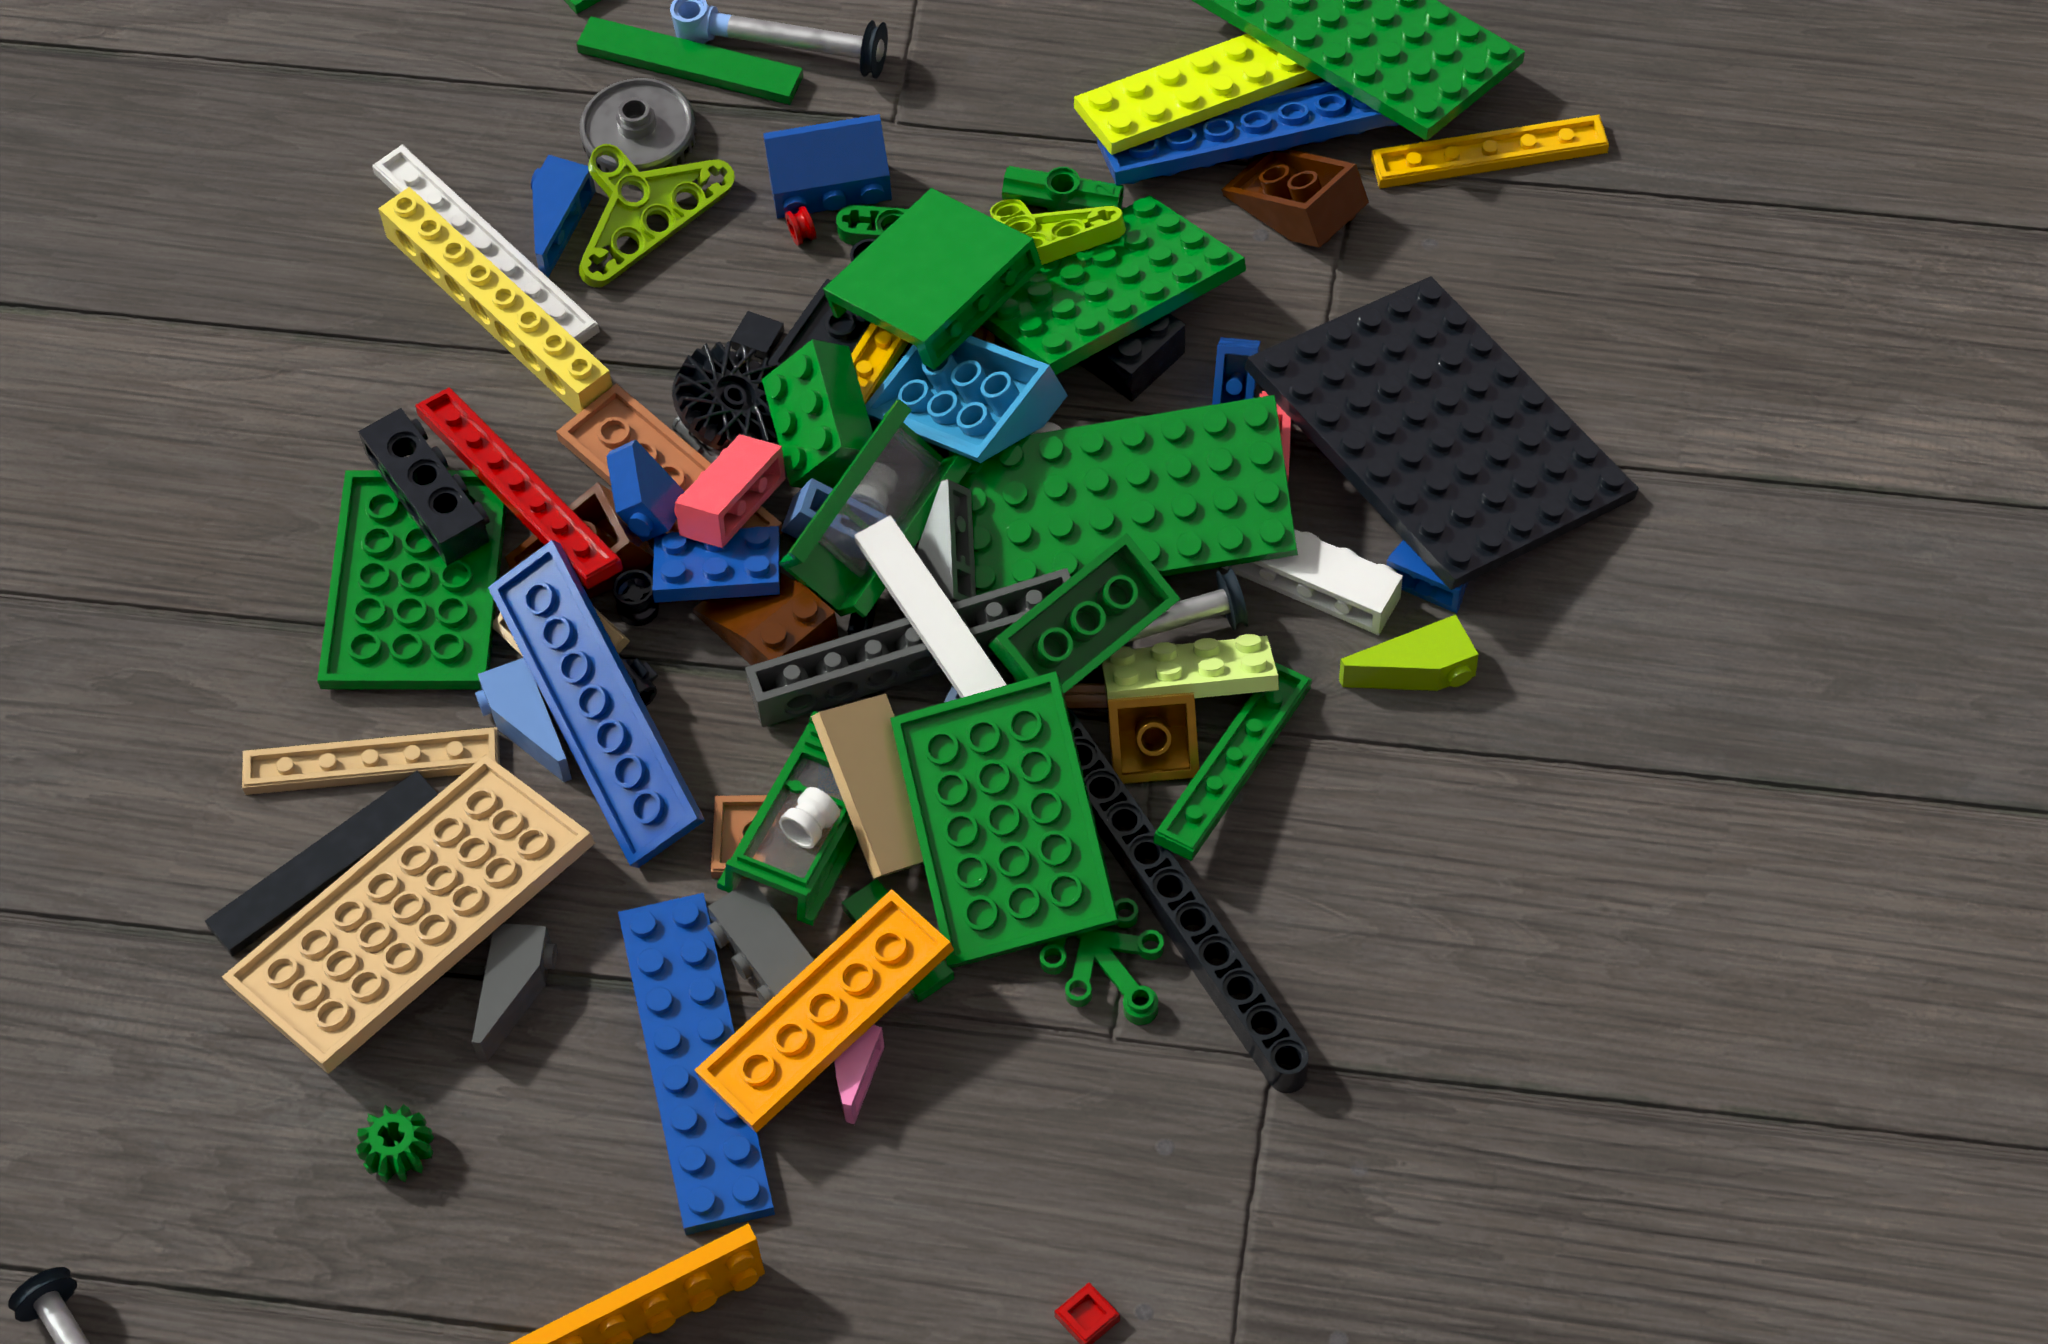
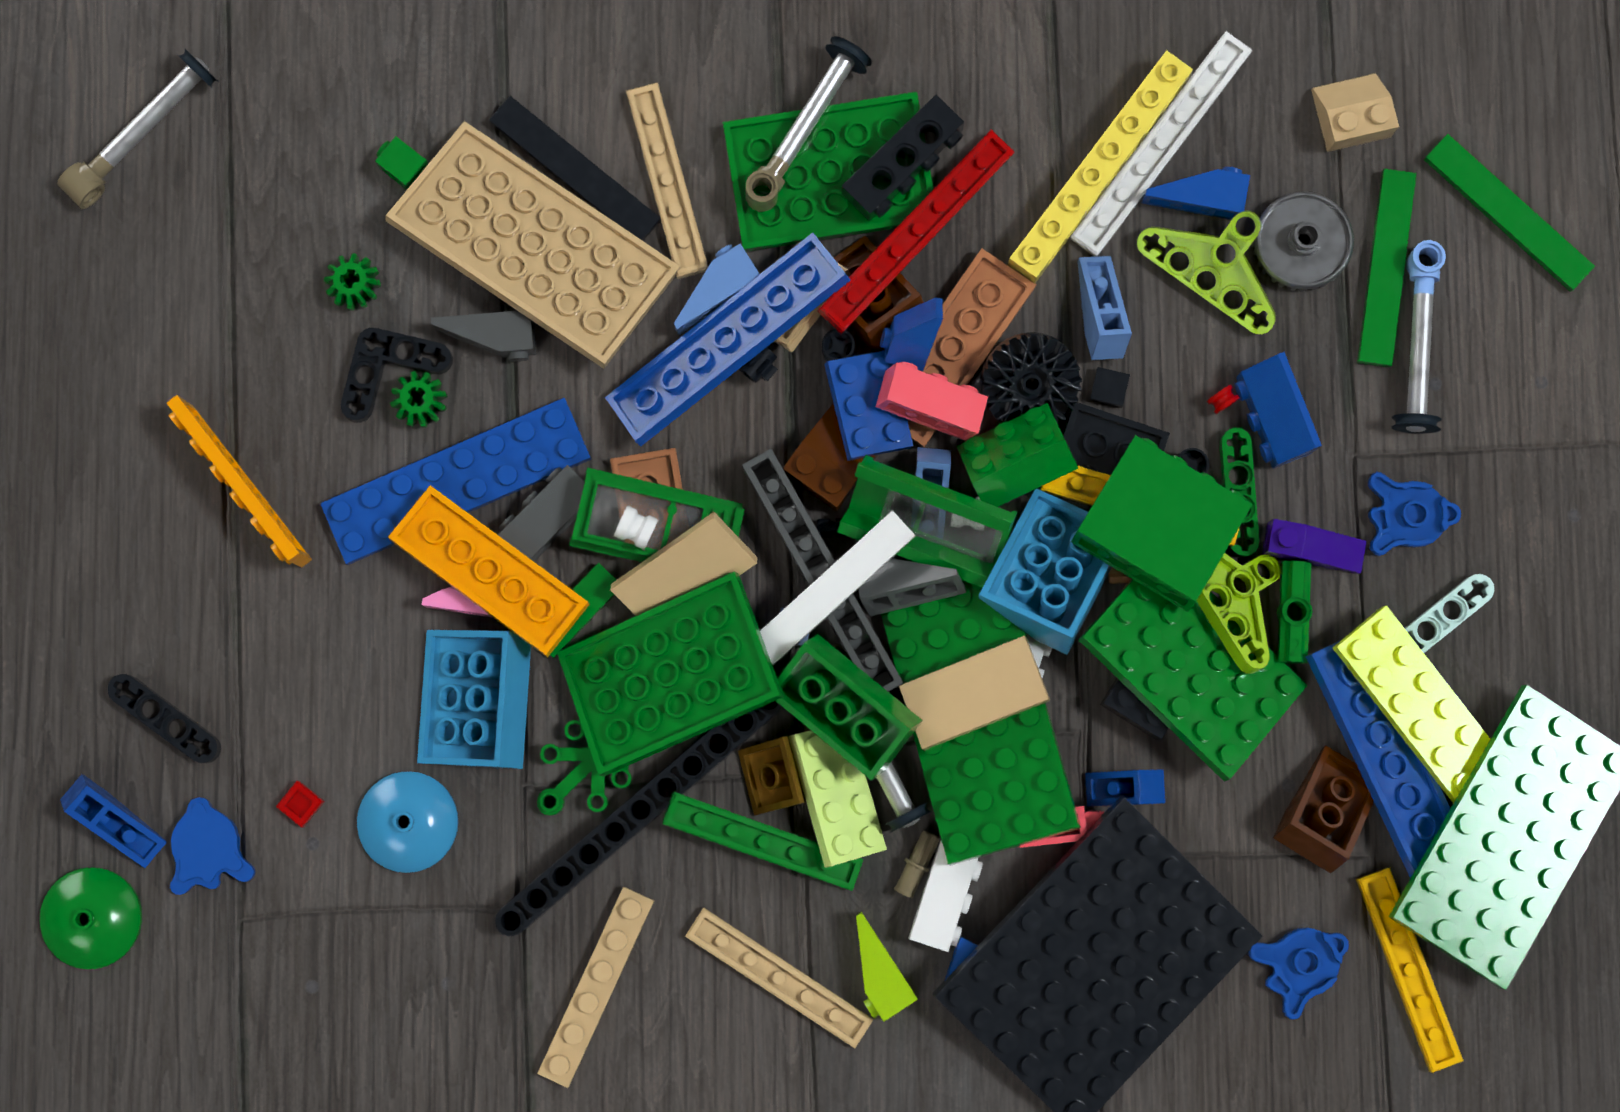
camera: 80 degrees right, 25 degrees up
none -> black beam [341,328,453,423]
none -> dark azure dish [357,772,458,873]
none -> green brick [375,136,429,190]
none -> green gear [390,371,447,428]
none -> dark azure slope [417,630,531,769]
none -> tan plate [537,887,655,1088]
none -> tan tile [685,908,873,1048]
none -> piece [745,36,872,212]
none -> dark tan axle [894,831,939,899]
none -> tan tile [899,636,1050,750]
none -> medium blue slope [1078,256,1132,360]
none -> blue tile [1248,928,1349,1020]
none -> dark purple slope [1262,519,1367,574]
none -> tan slope [1311,74,1399,152]
none -> blue tile [1368,472,1461,556]
none -> light aqua beam [1405,574,1495,653]

